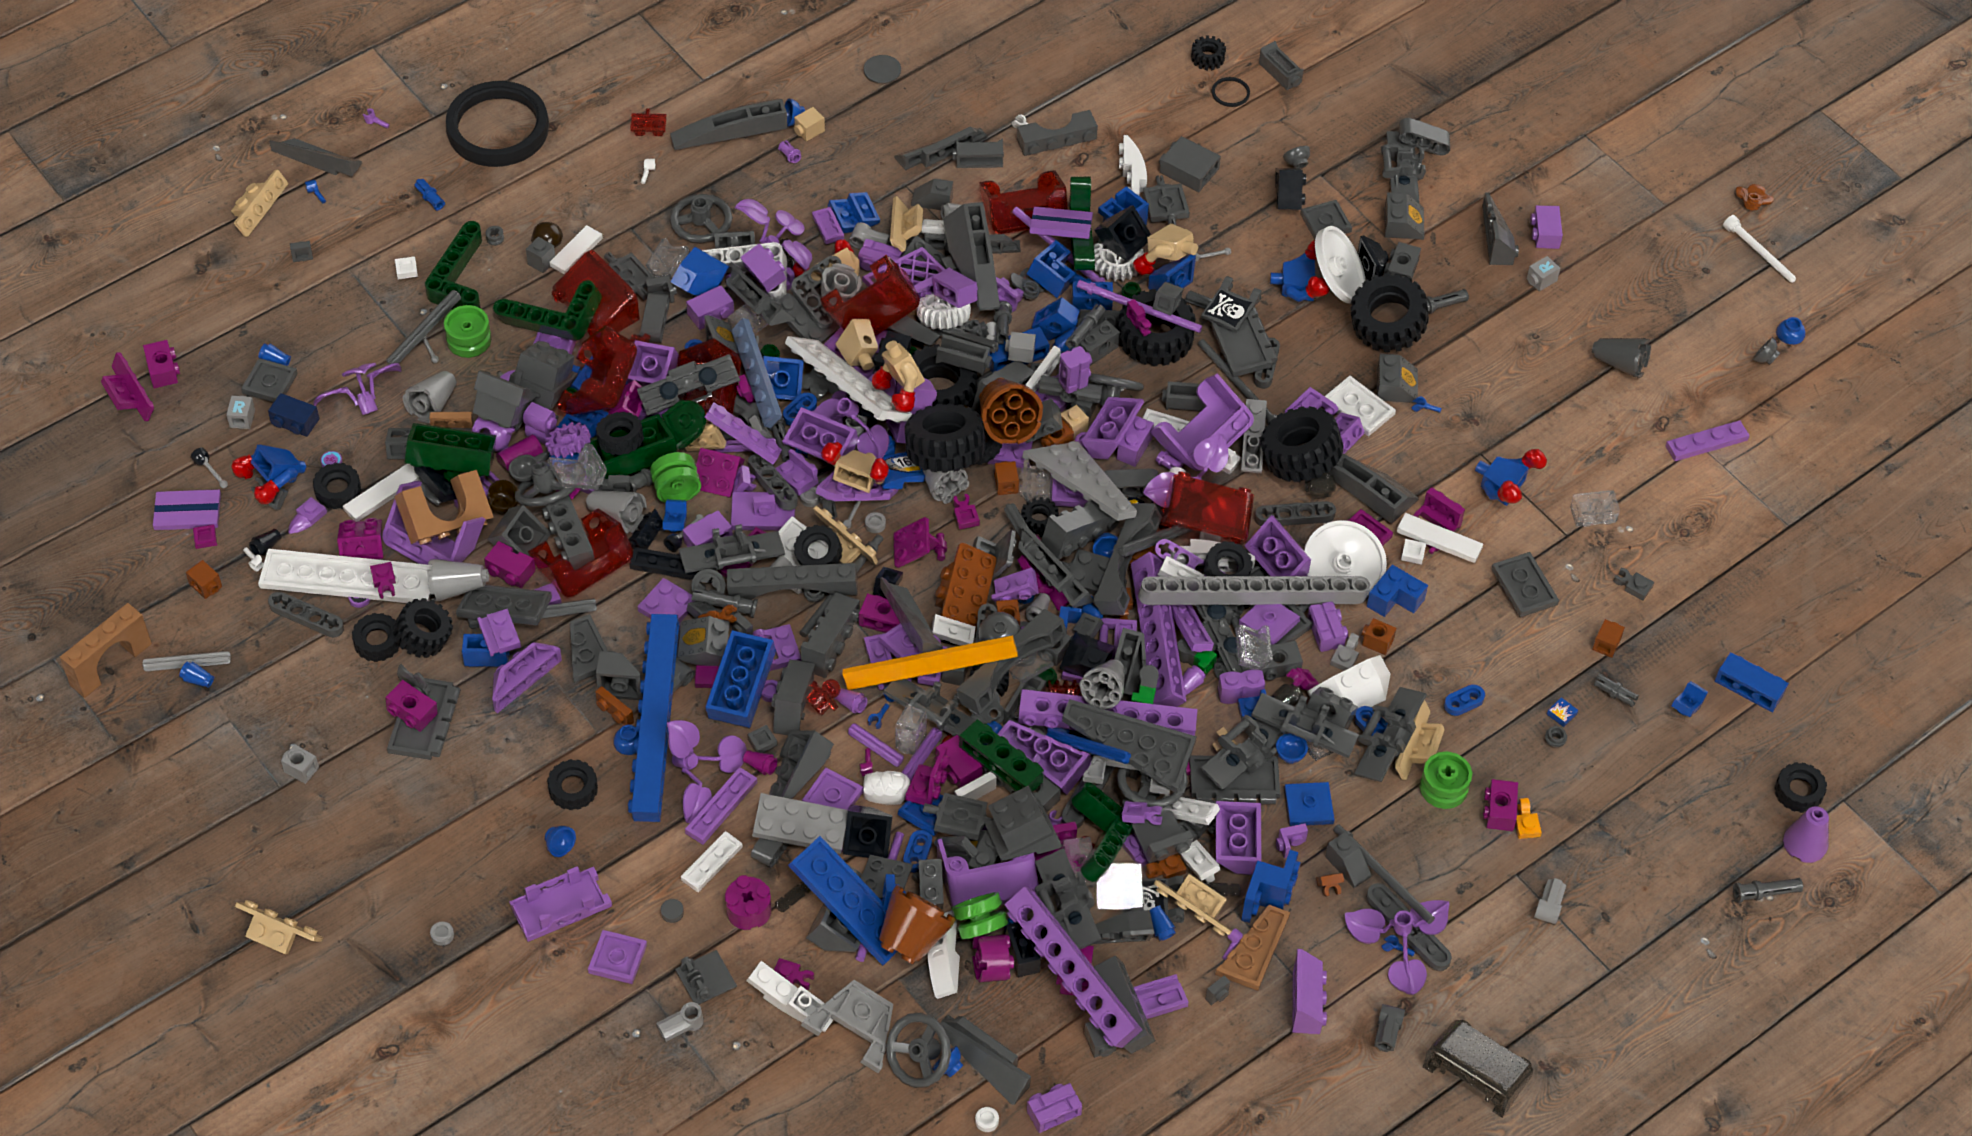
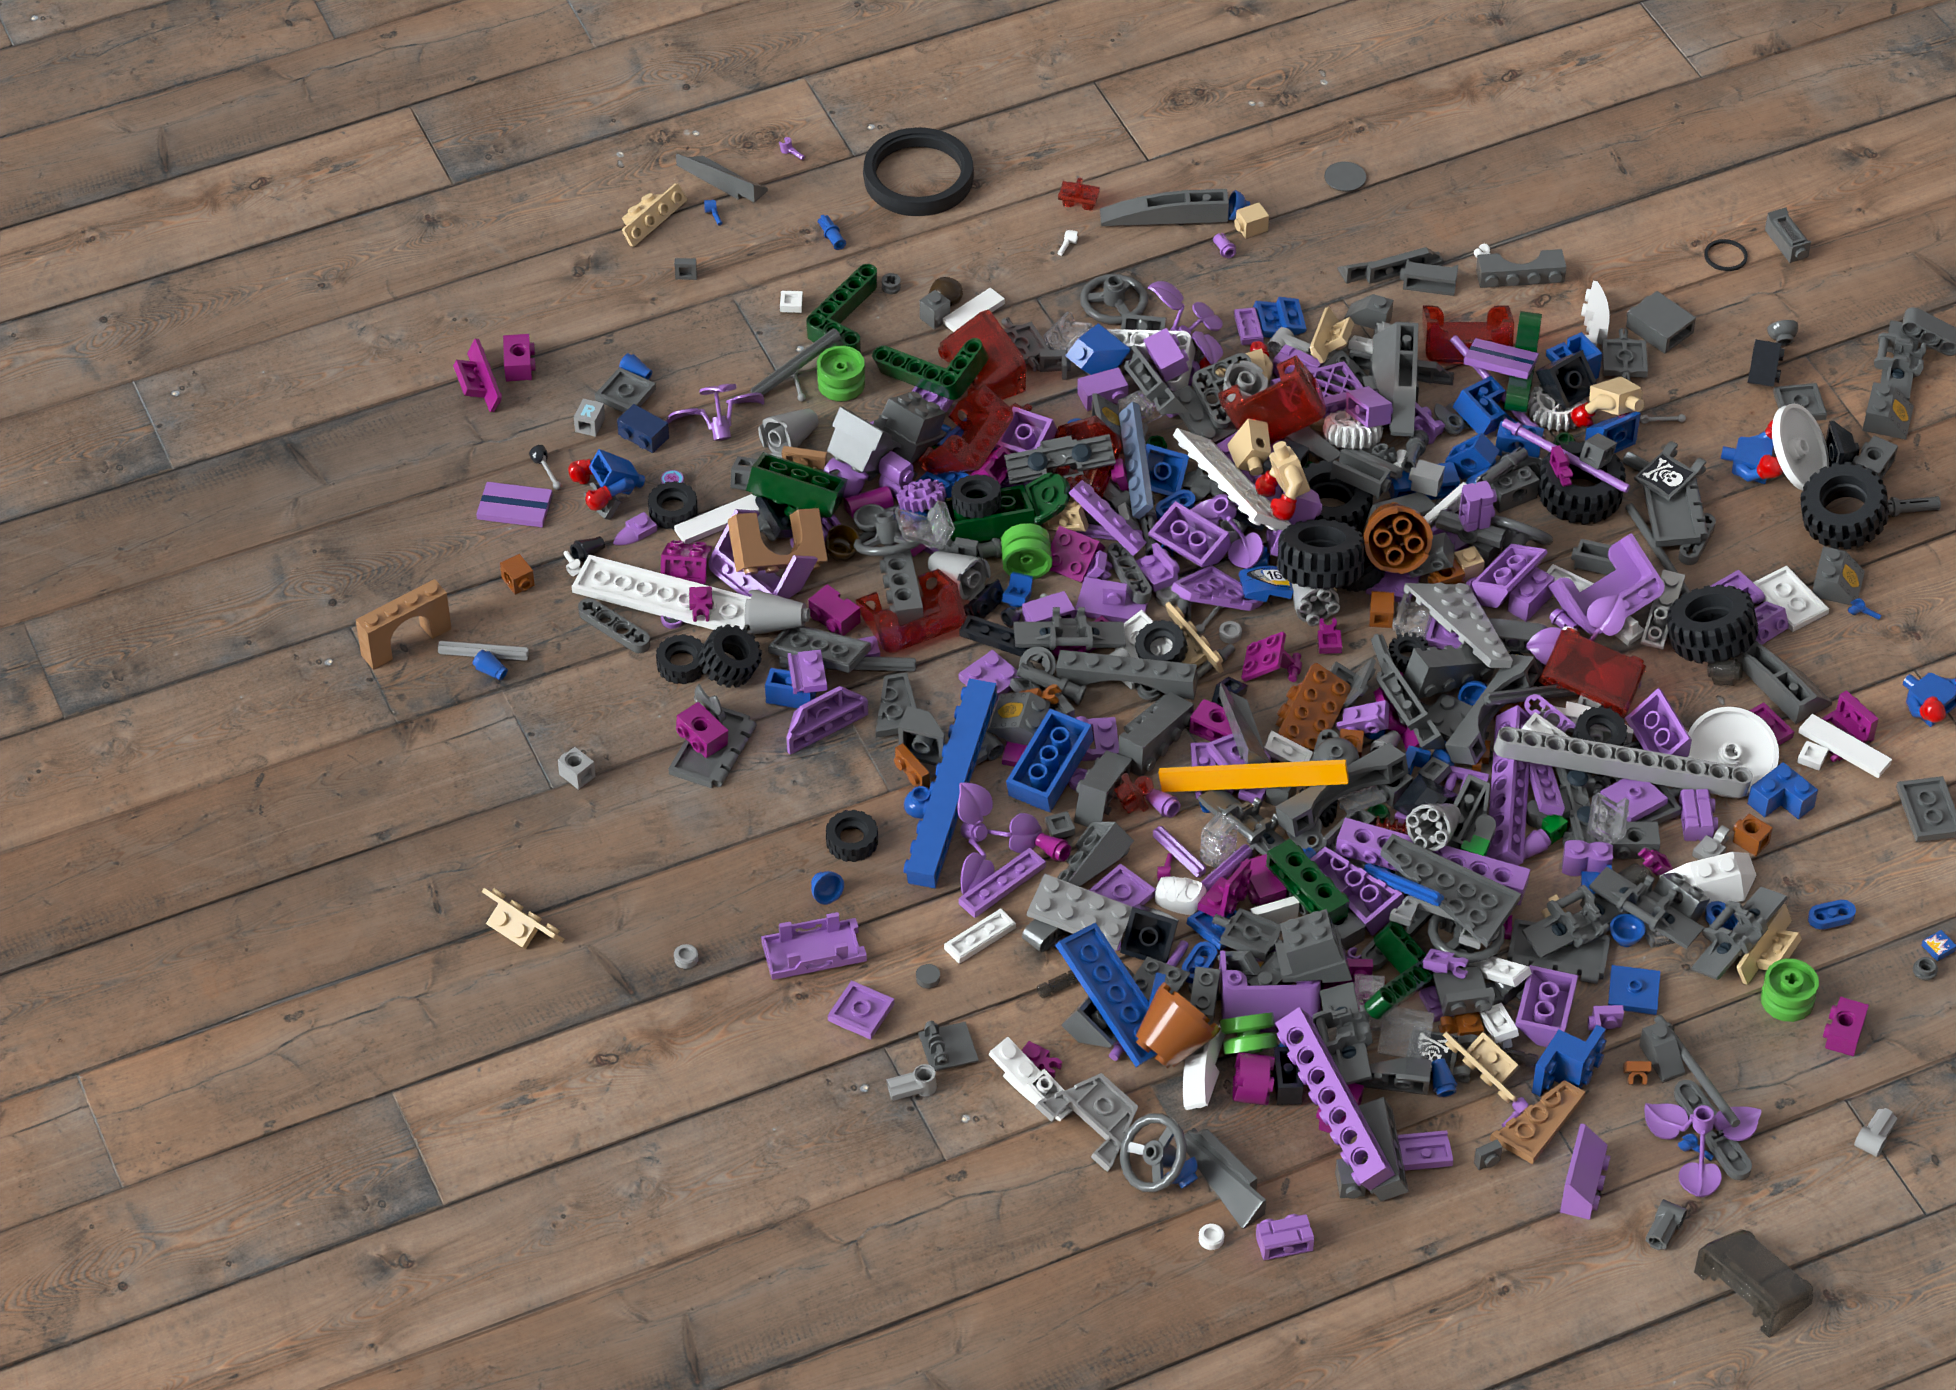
camera: 15 degrees right, 5 degrees down
magenta tile [193,525,217,549] -> none
dark grey slope [488,505,551,558] -> none
dark grey beam [640,292,670,343] -> none
magenta brick [725,875,771,930] -> none
tan torso [821,442,889,493] -> none
blue hand [868,703,890,729] -> none
black tyre [1191,35,1226,71] -> none
dark grey beam [1255,501,1336,526] -> none
light orange plate [1515,798,1542,839] -> none

